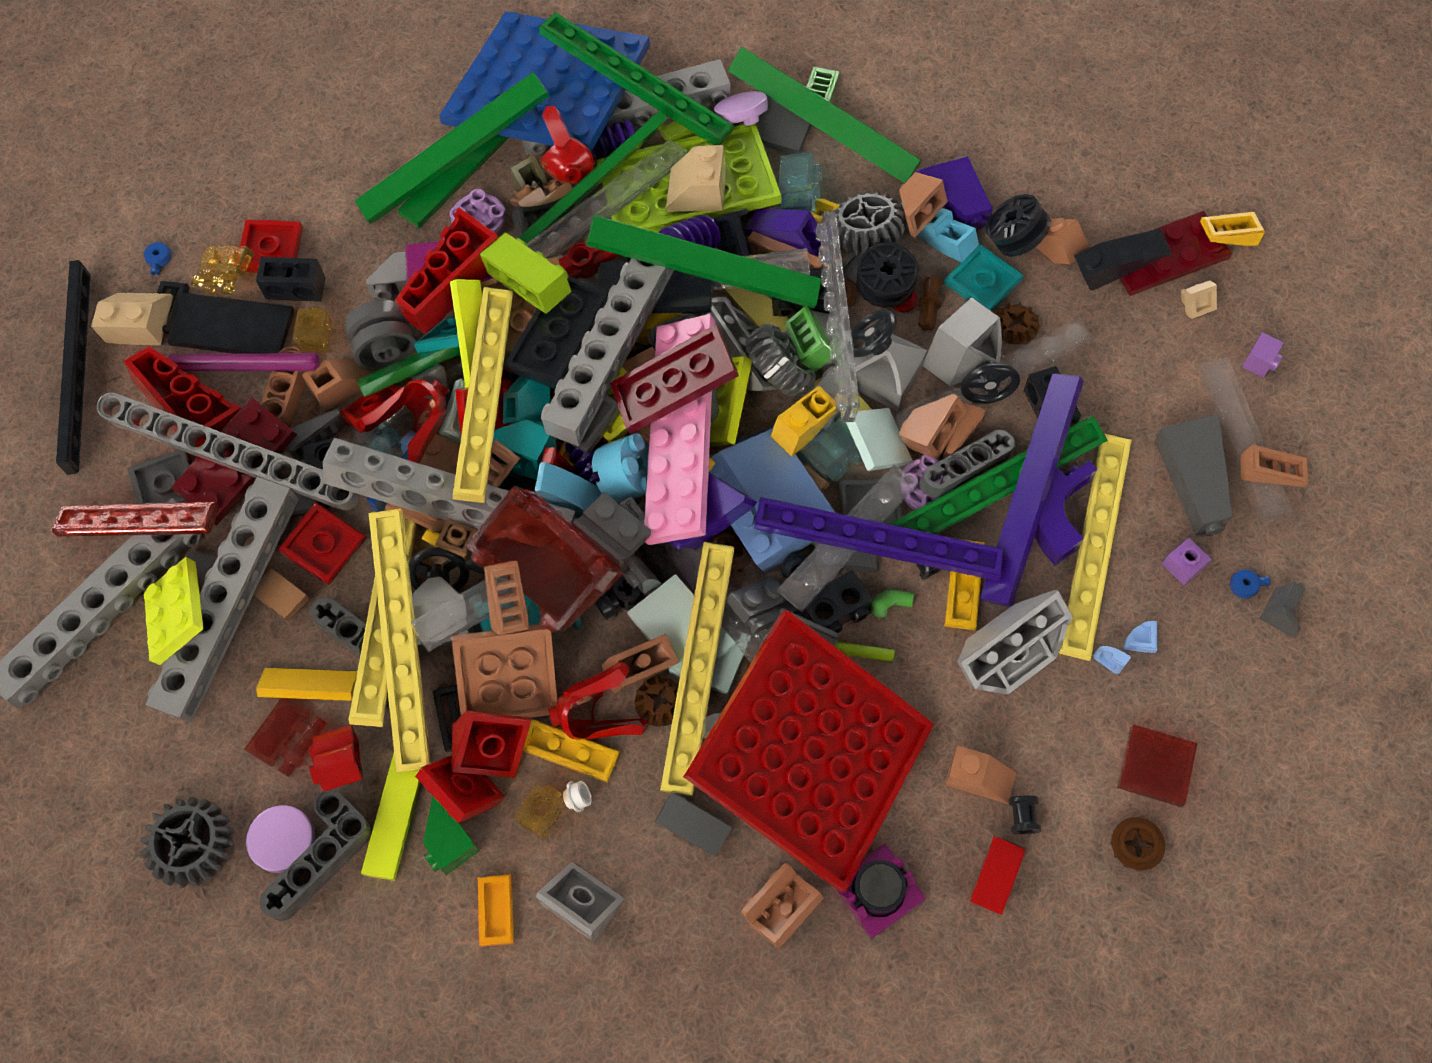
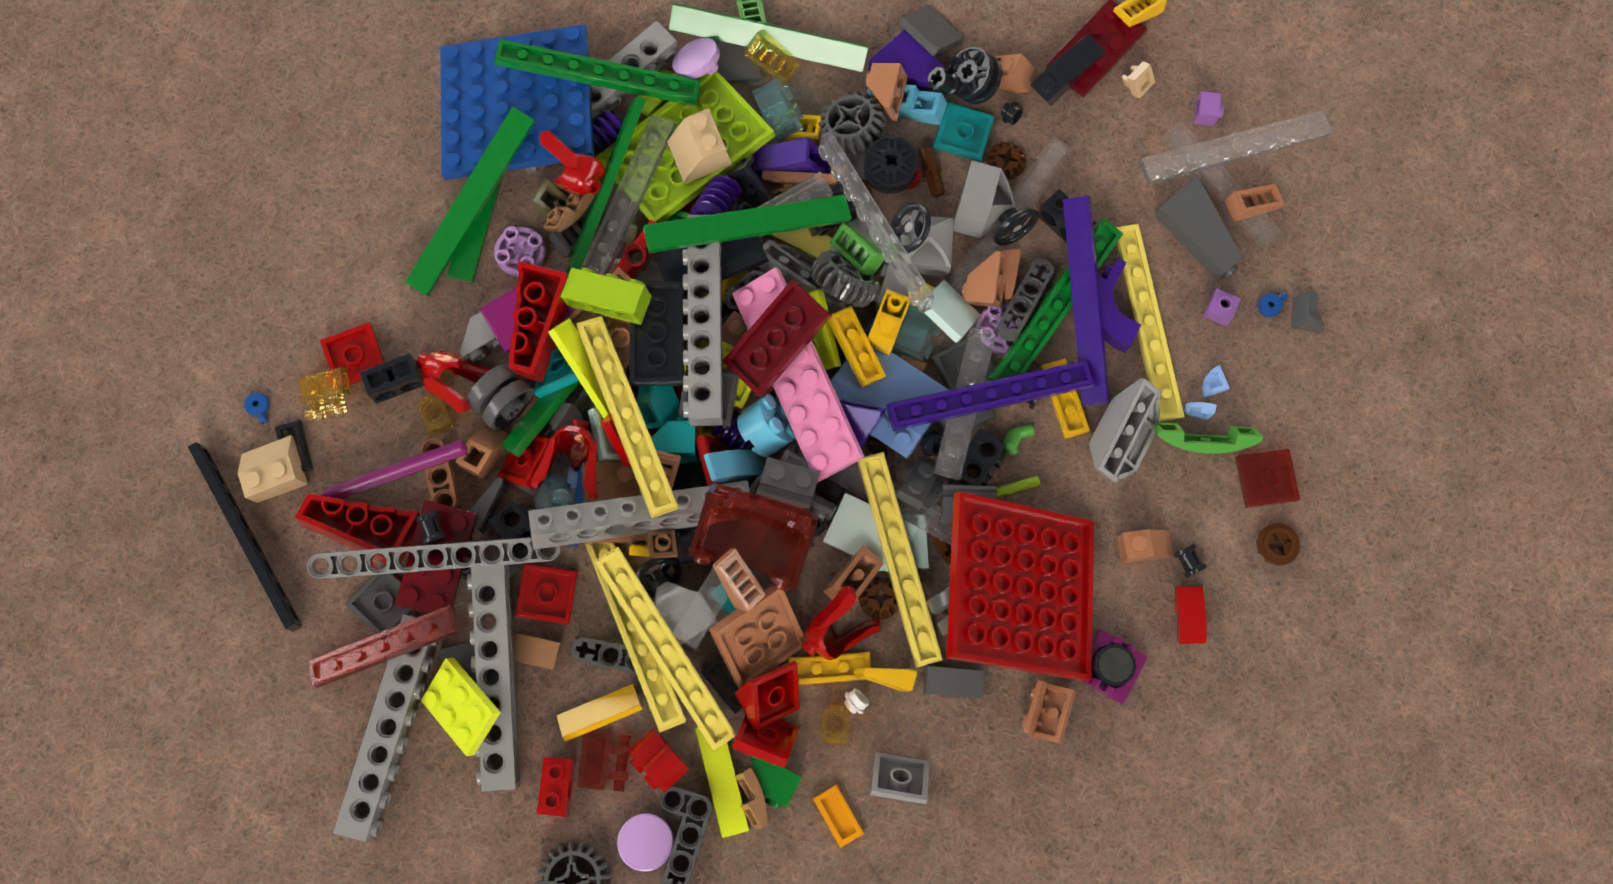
camera: 30 degrees left, 10 degrees up
black tile [167,293,294,354] -> none
none -> black bush [415,511,448,545]
none -> red piece [416,351,491,413]
none -> red brick [536,757,576,817]
none -> medium nougat slope [735,767,767,830]
none -> clear yellow slope [743,33,800,85]
none -> yellow tile [828,306,886,388]
none -> yellow slope [854,667,917,692]
none -> dark grey tile [899,6,964,56]
none -> black bush [928,67,961,96]
none -> black plate [1001,101,1023,125]
none -> clear plate [1139,110,1333,185]
none -> bright green slope [1152,422,1263,454]

